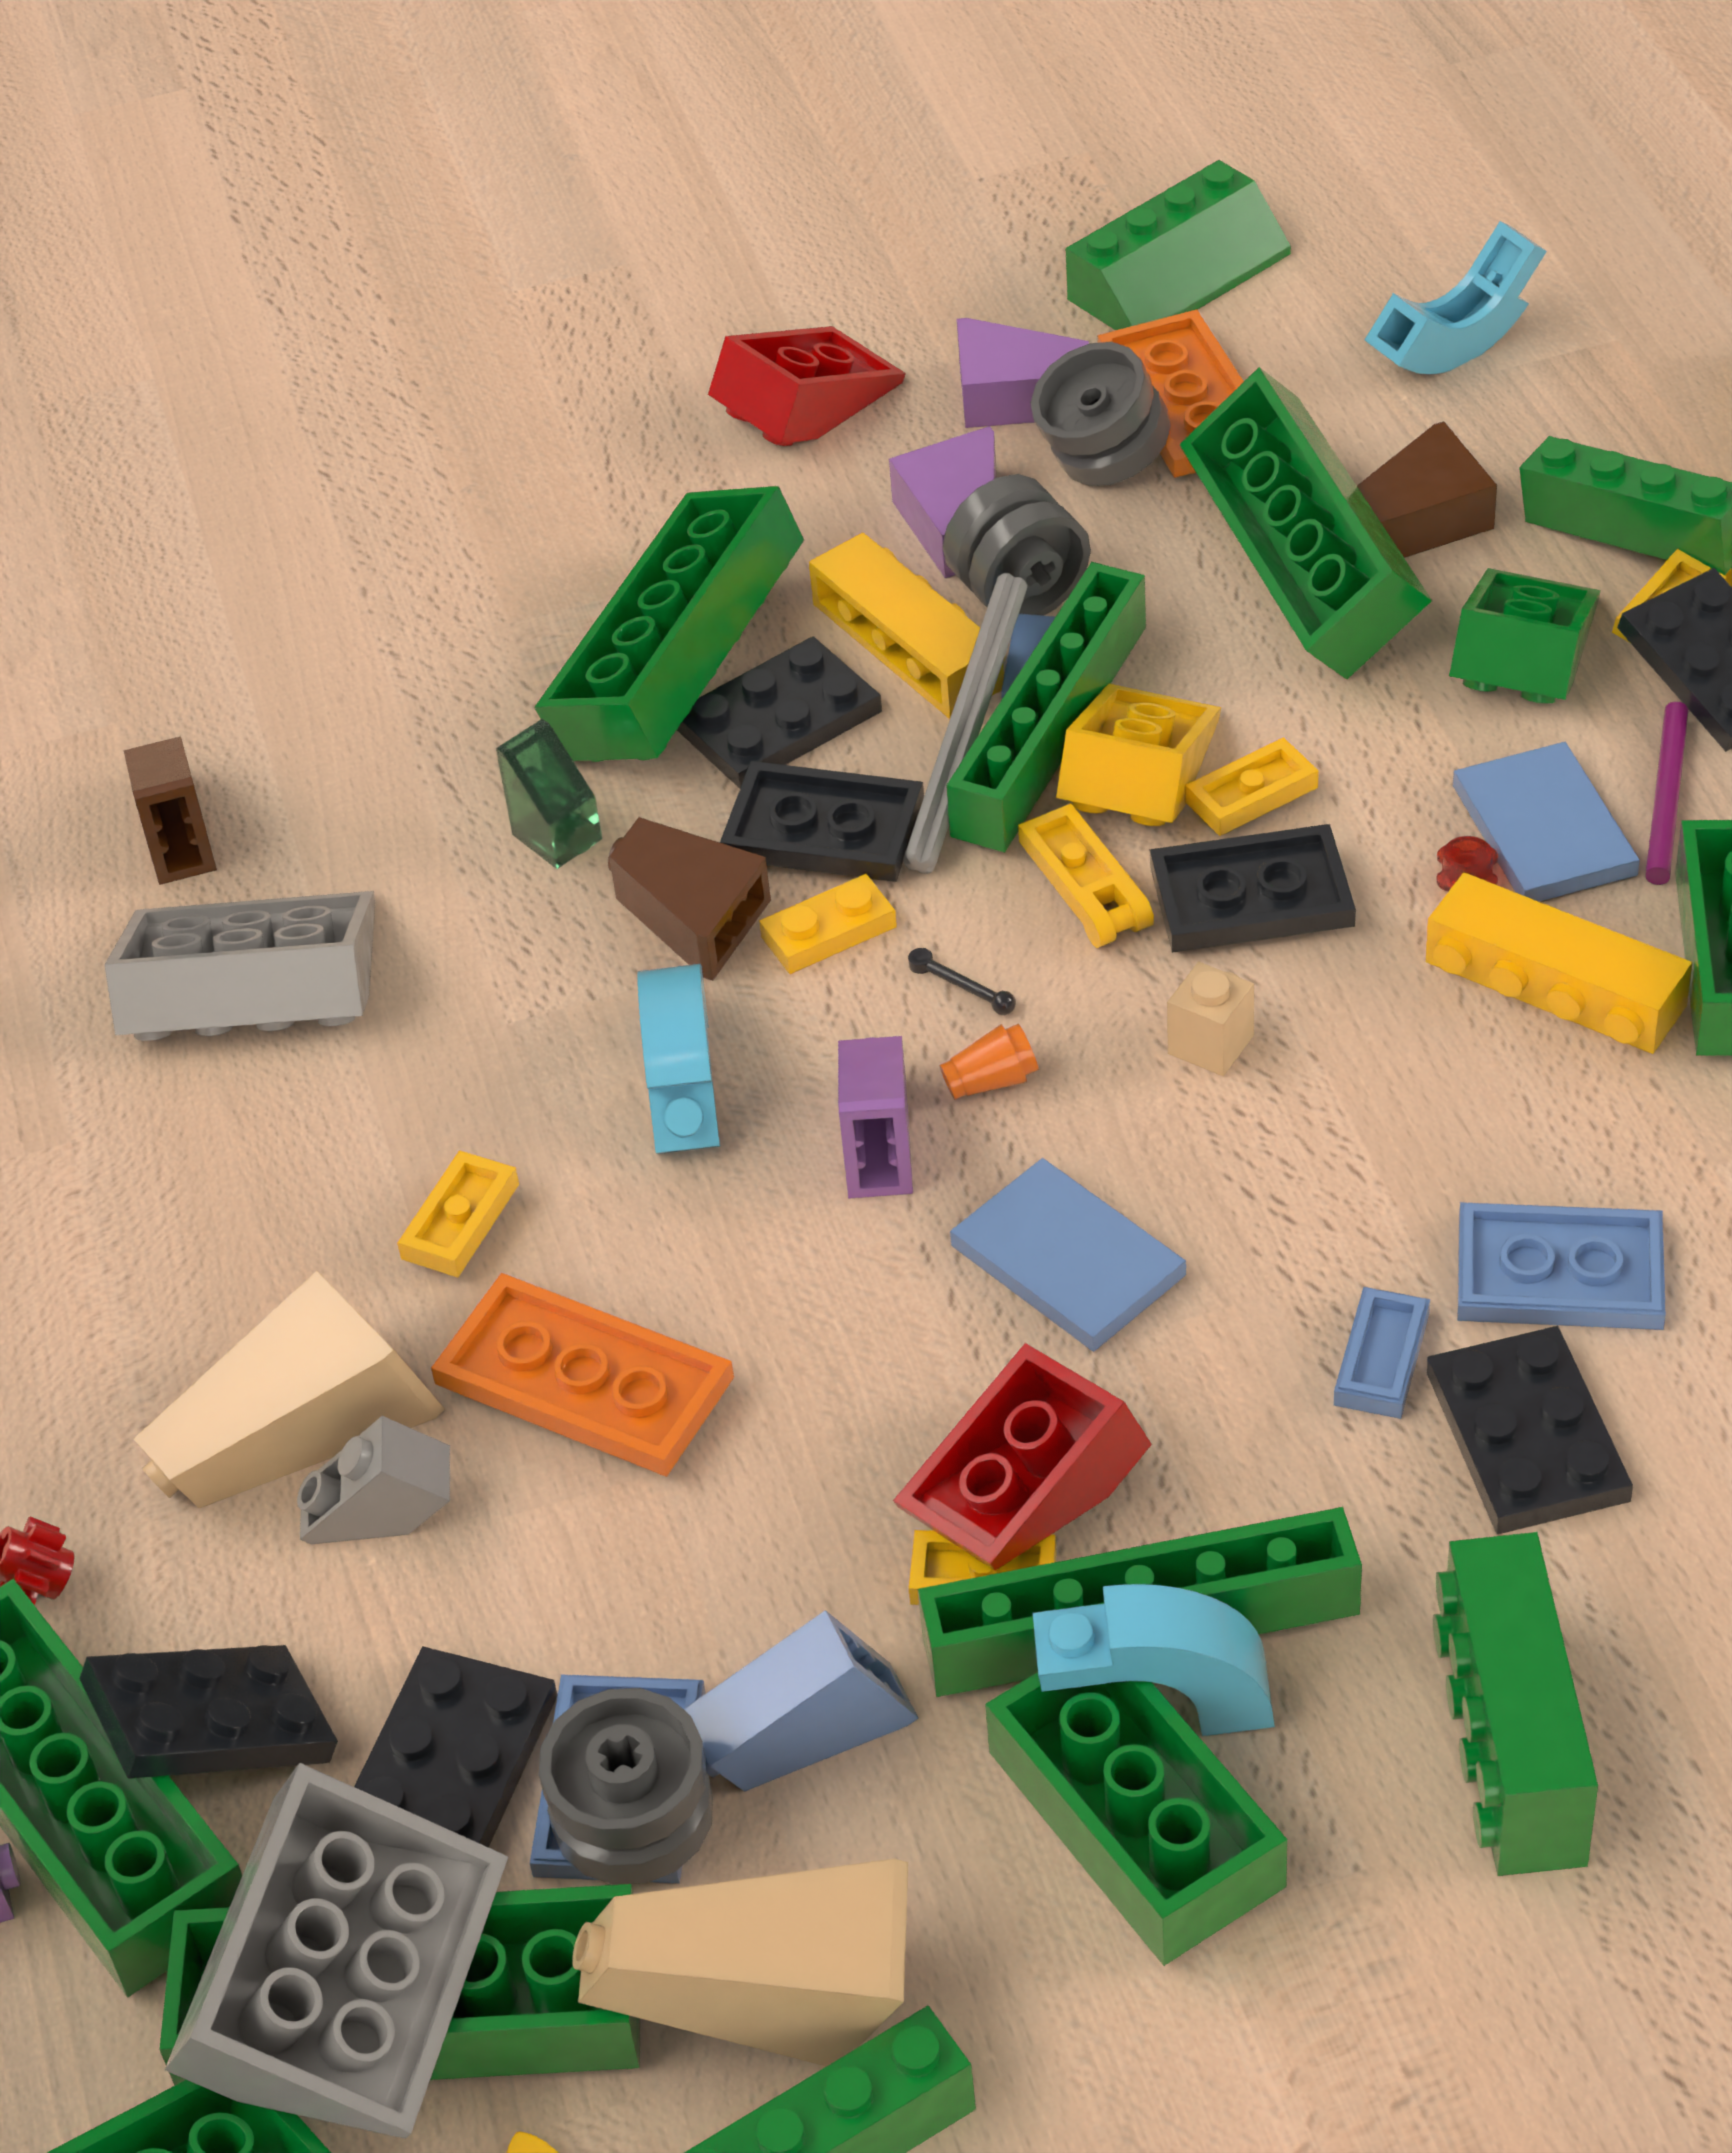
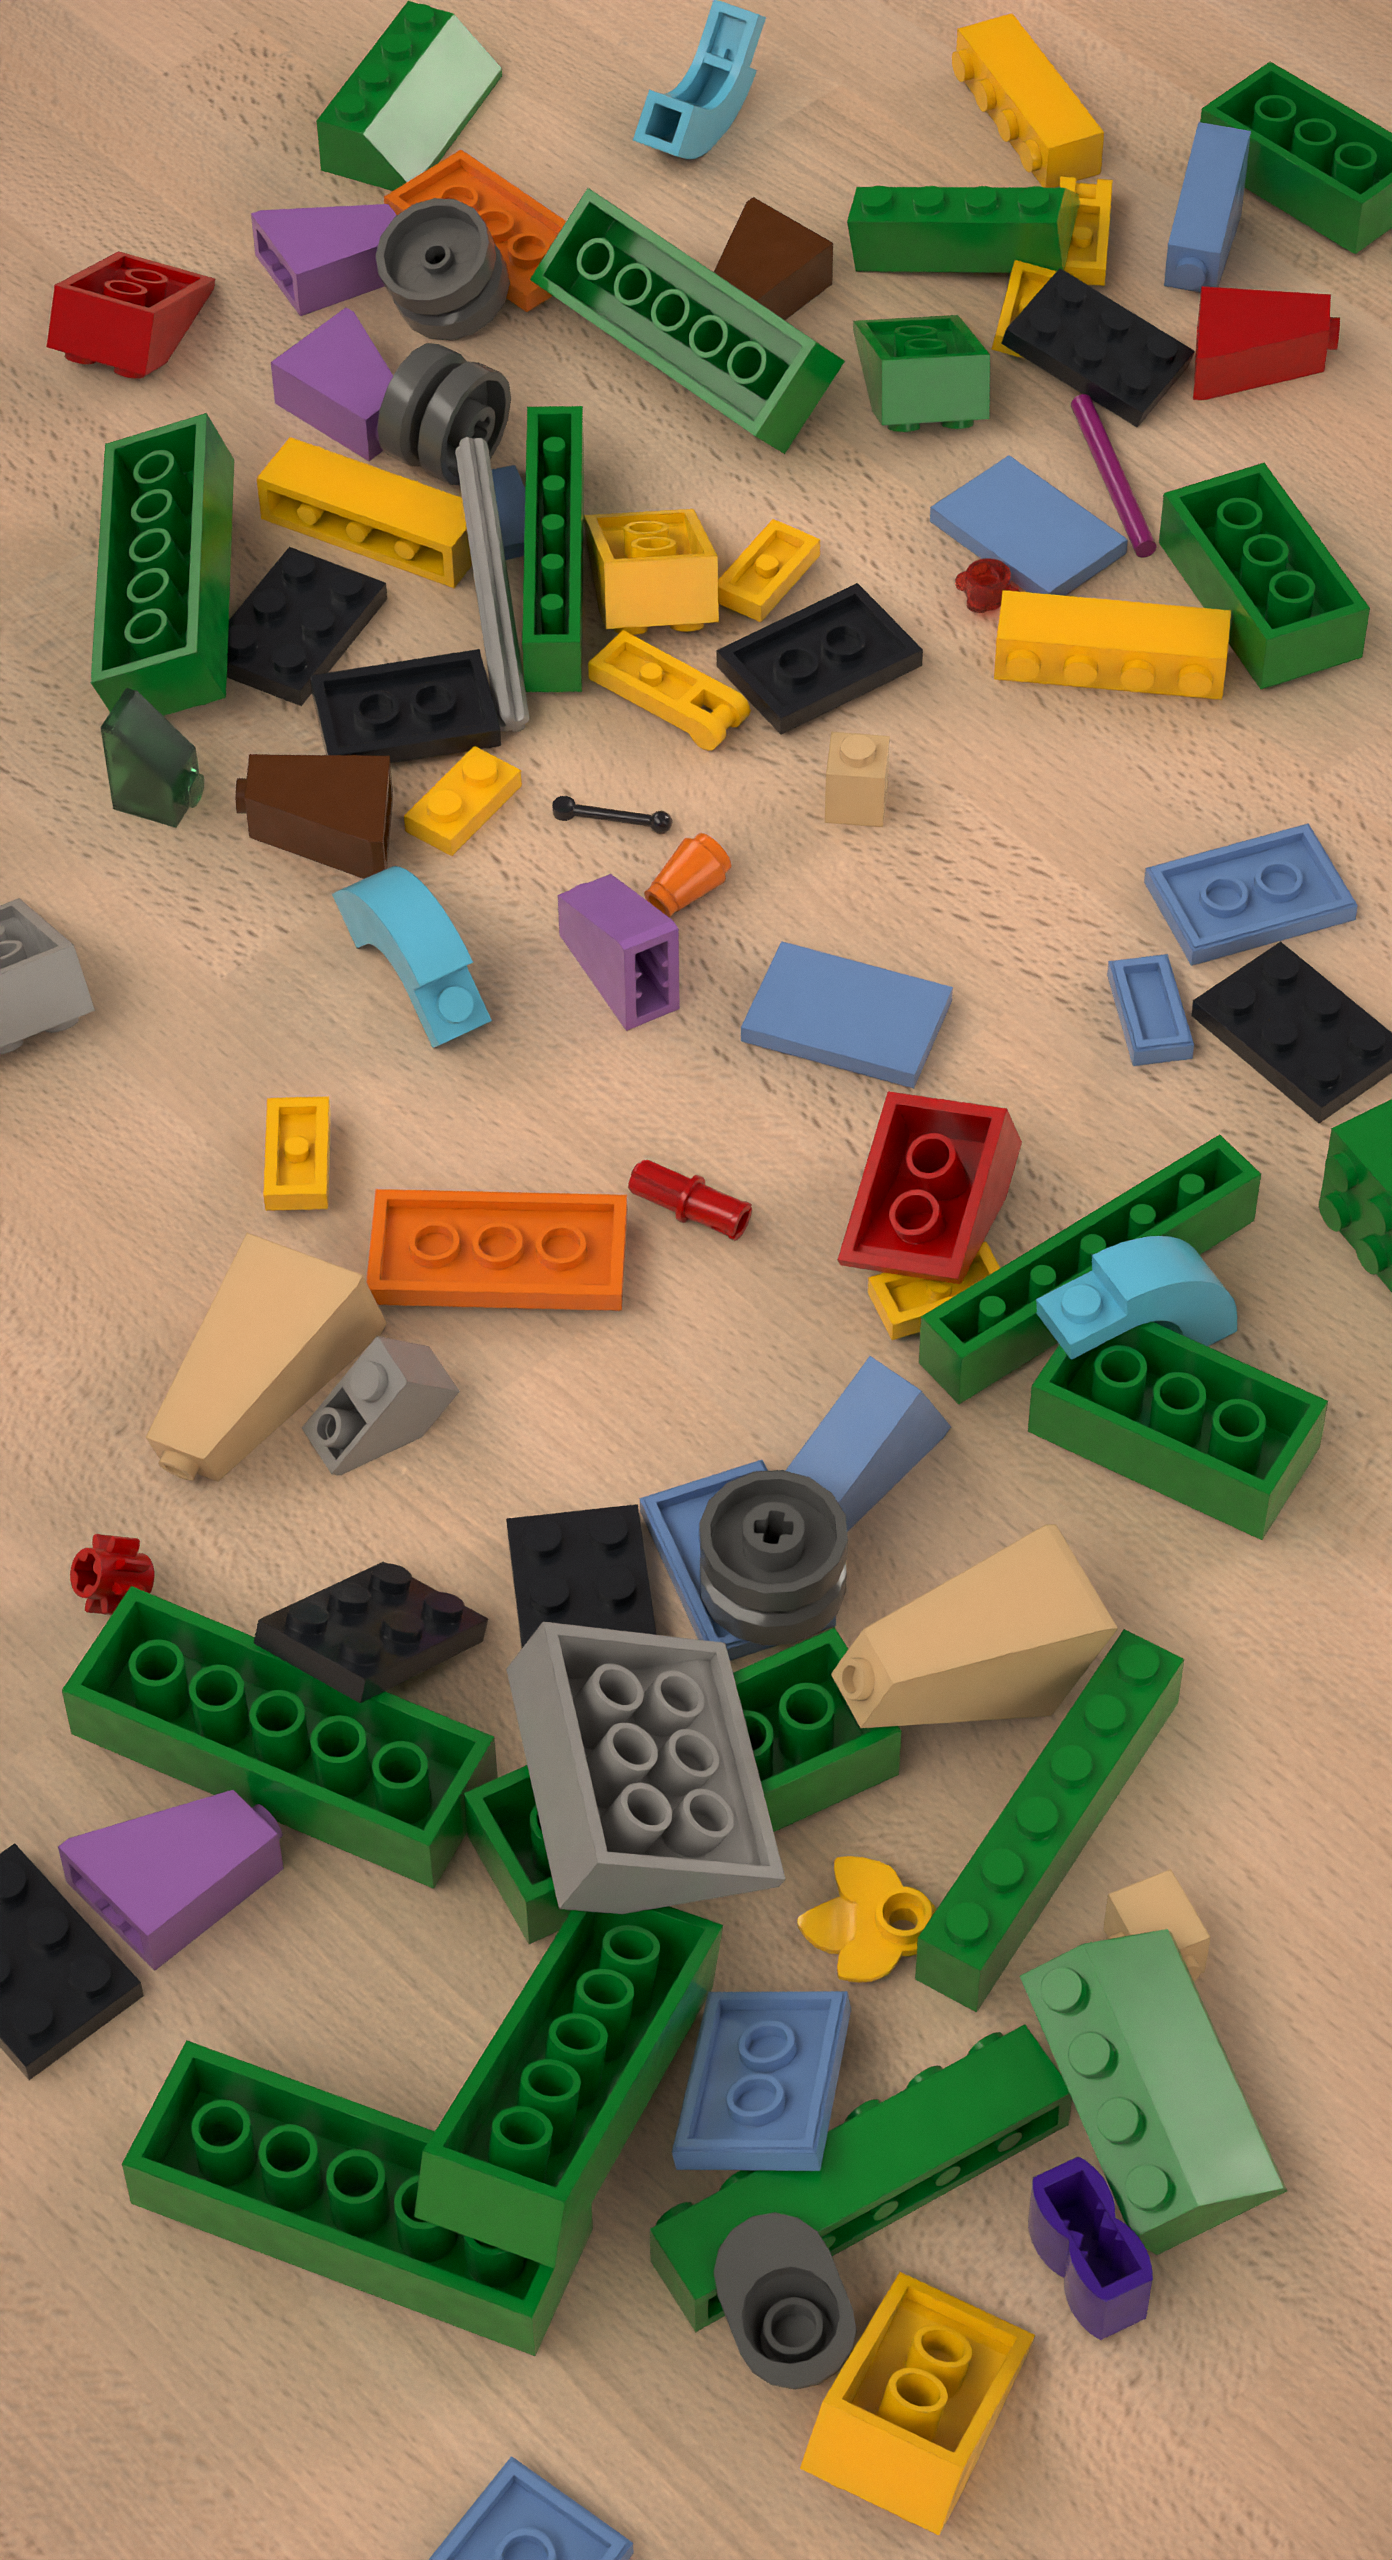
camera: 30 degrees left, 5 degrees up
none -> red axle [628,1160,752,1241]

